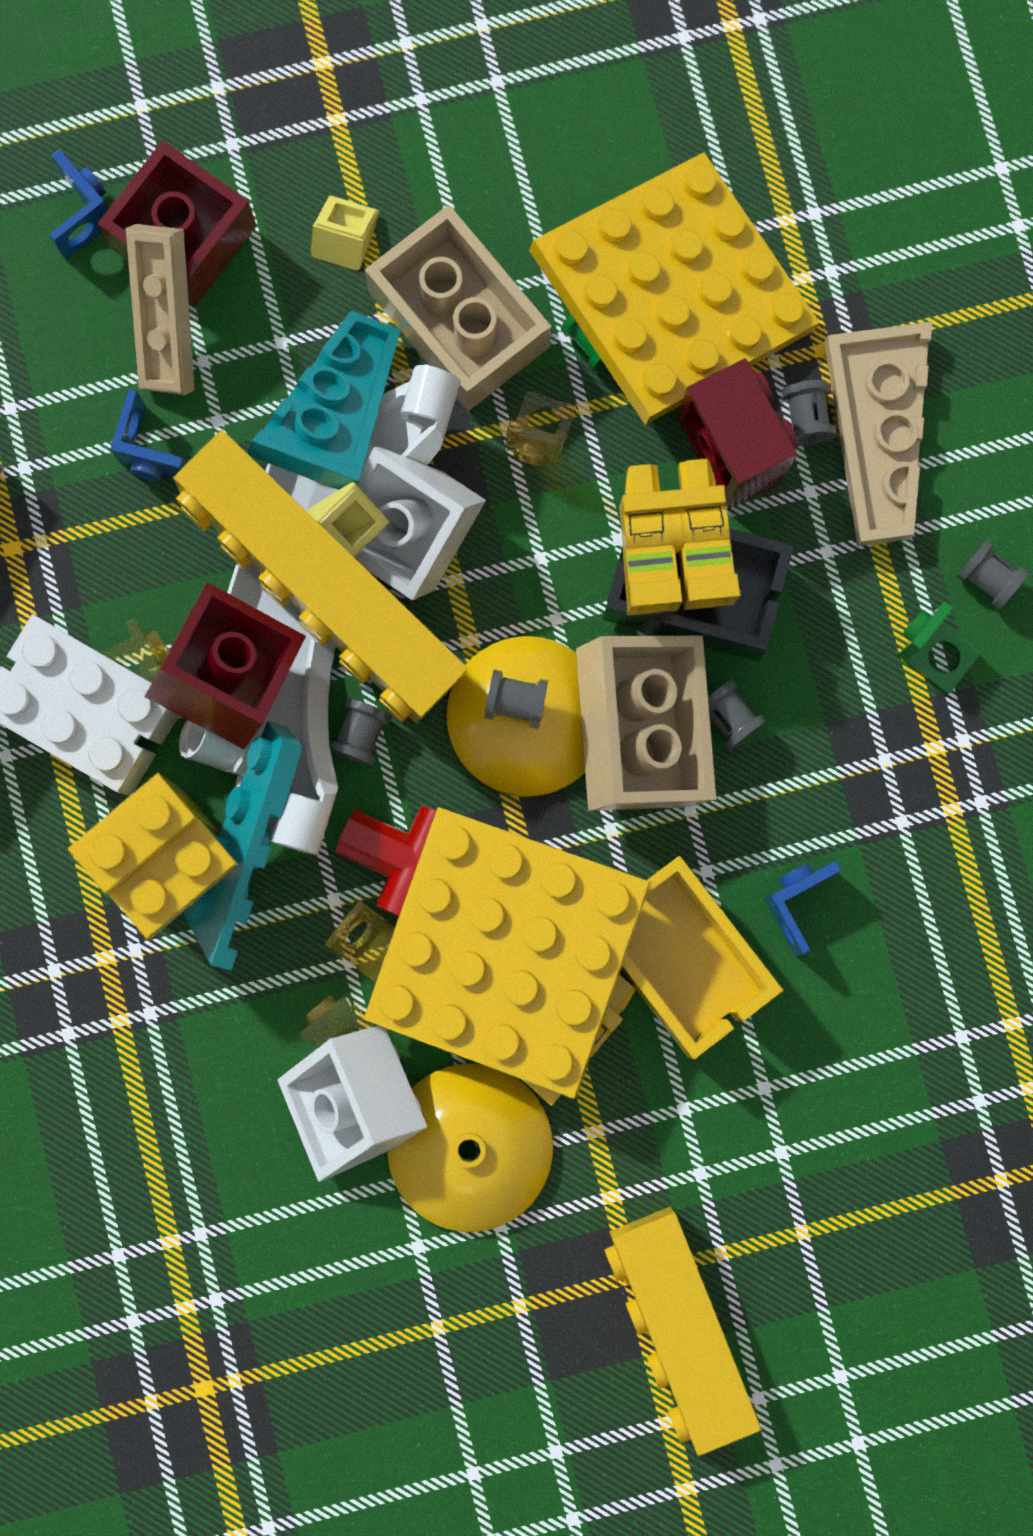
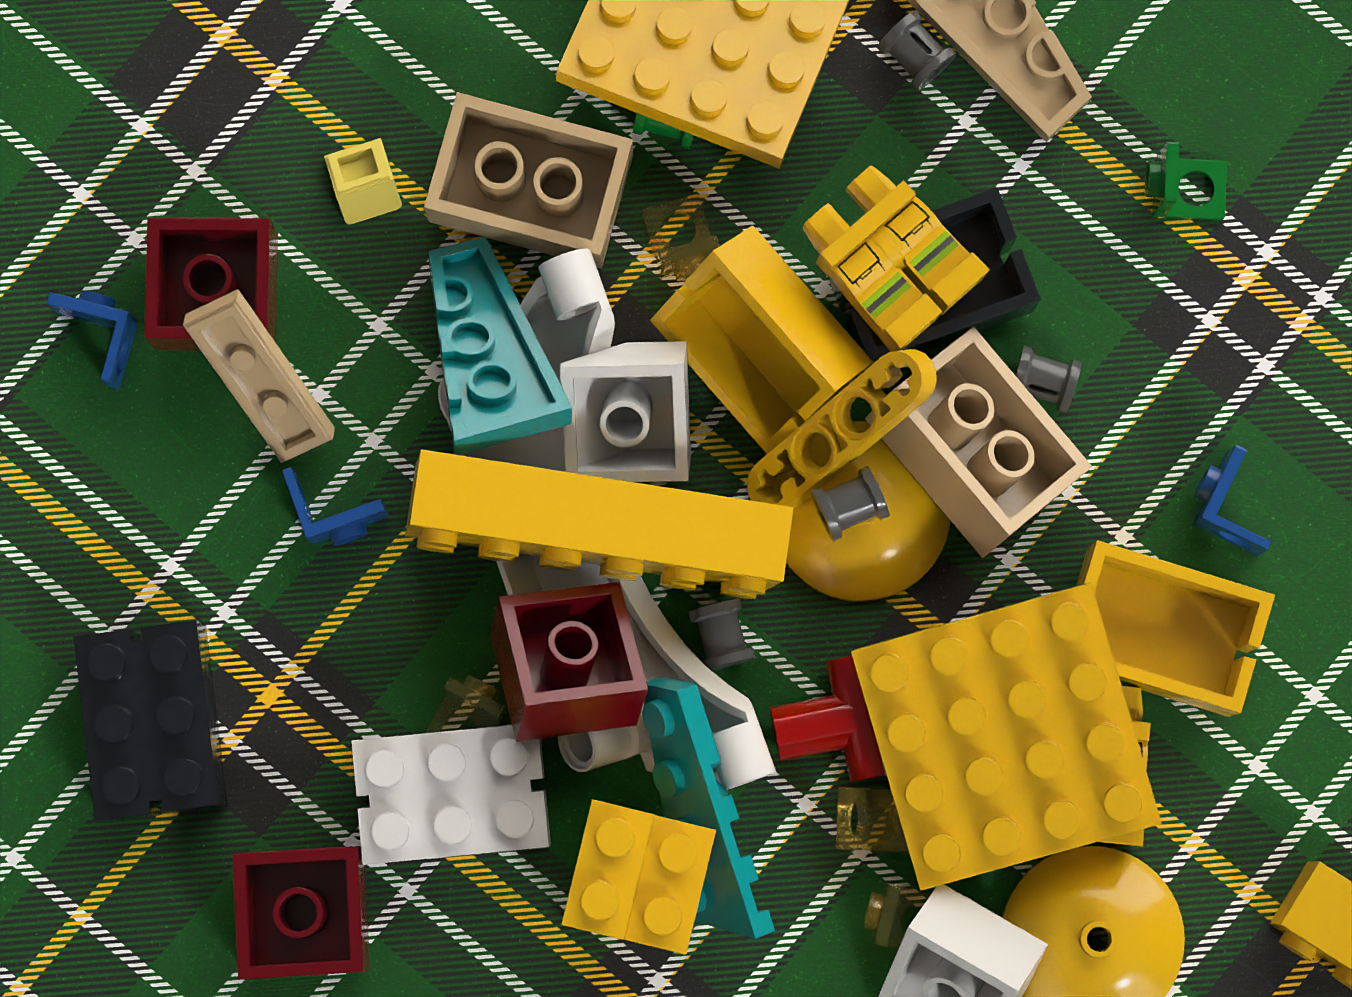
camera: 35 degrees left, 0 degrees up
light yellow slope [307,482,389,557] -> none
dark red brick [677,358,798,511] -> none
dark grey bush [956,539,1030,610] -> none
none -> yellow piece [650,225,874,454]
none -> yellow beam [747,349,937,509]

